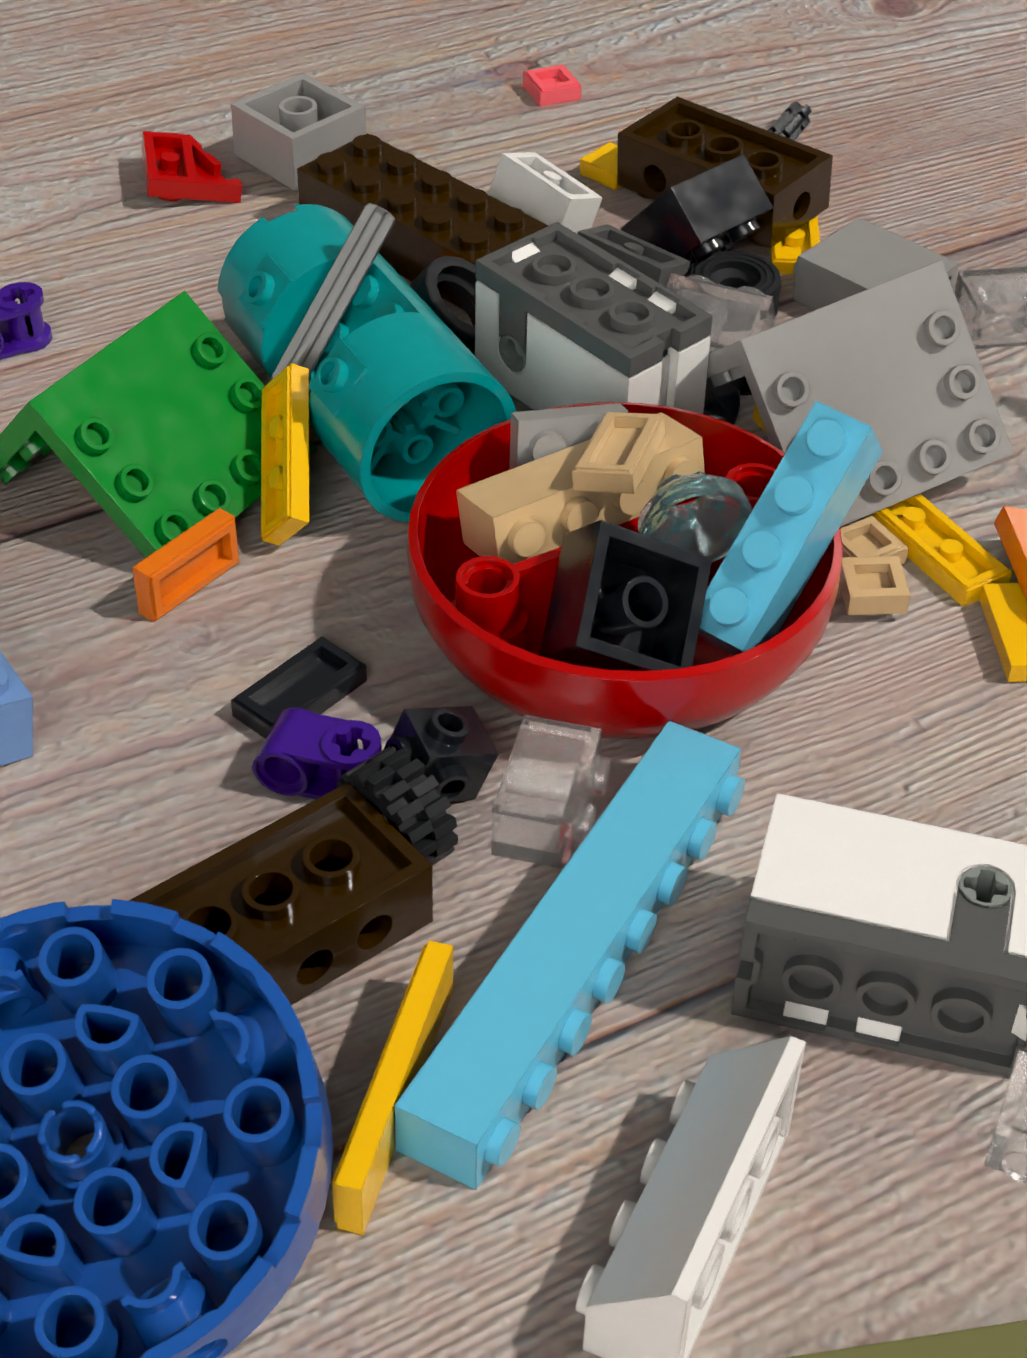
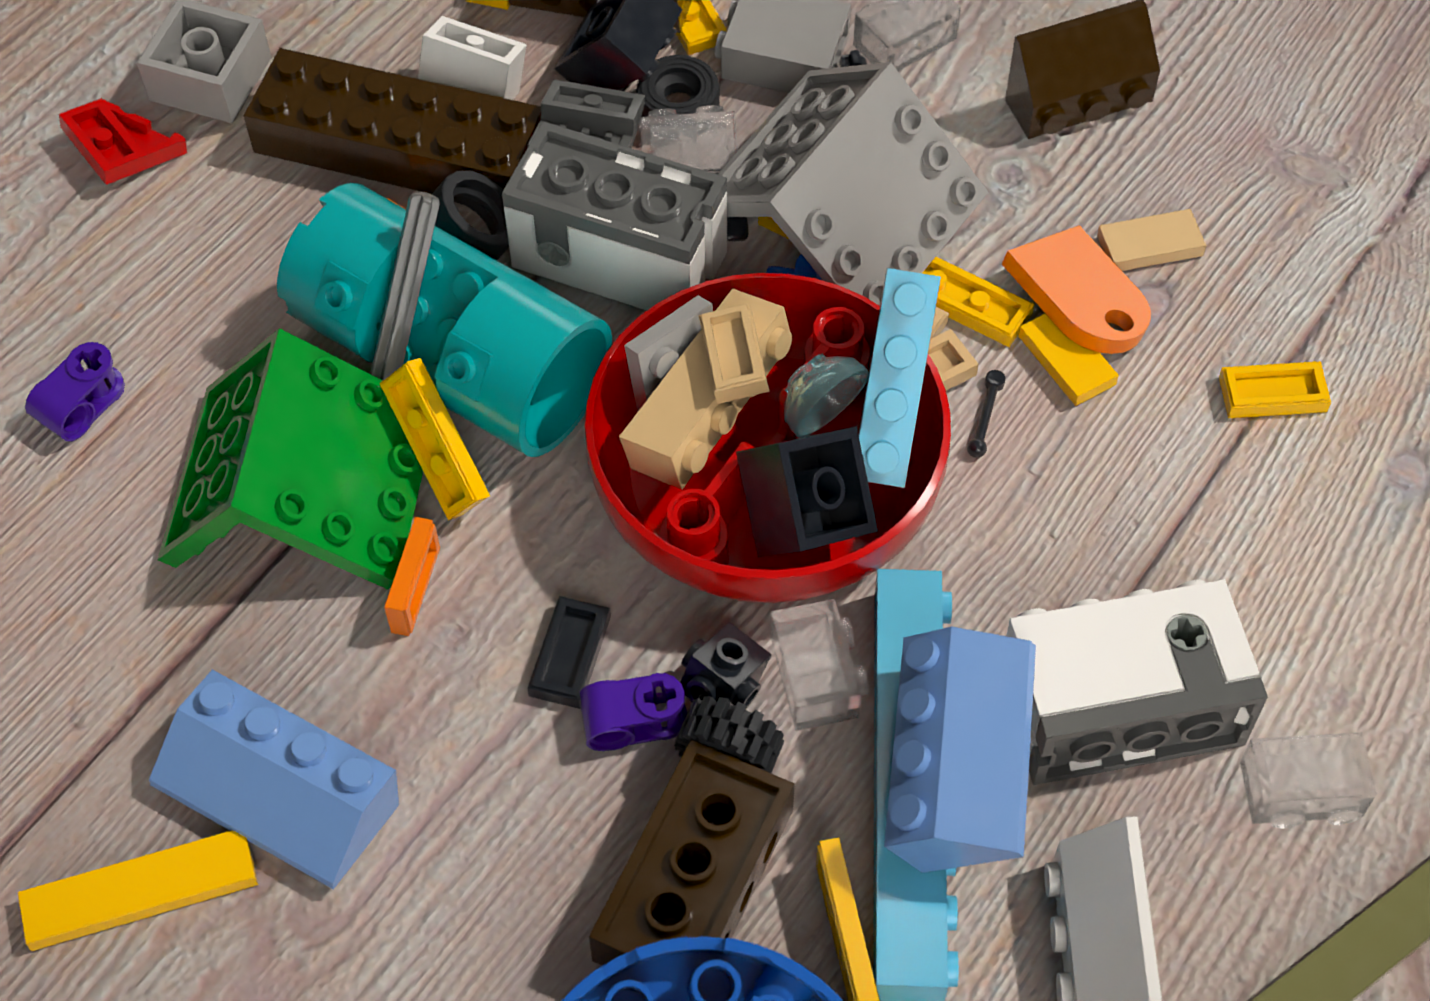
camera: 25 degrees left, 15 degrees up
none -> medium blue slope [884,627,1036,873]
none -> black hinge [967,370,1006,458]

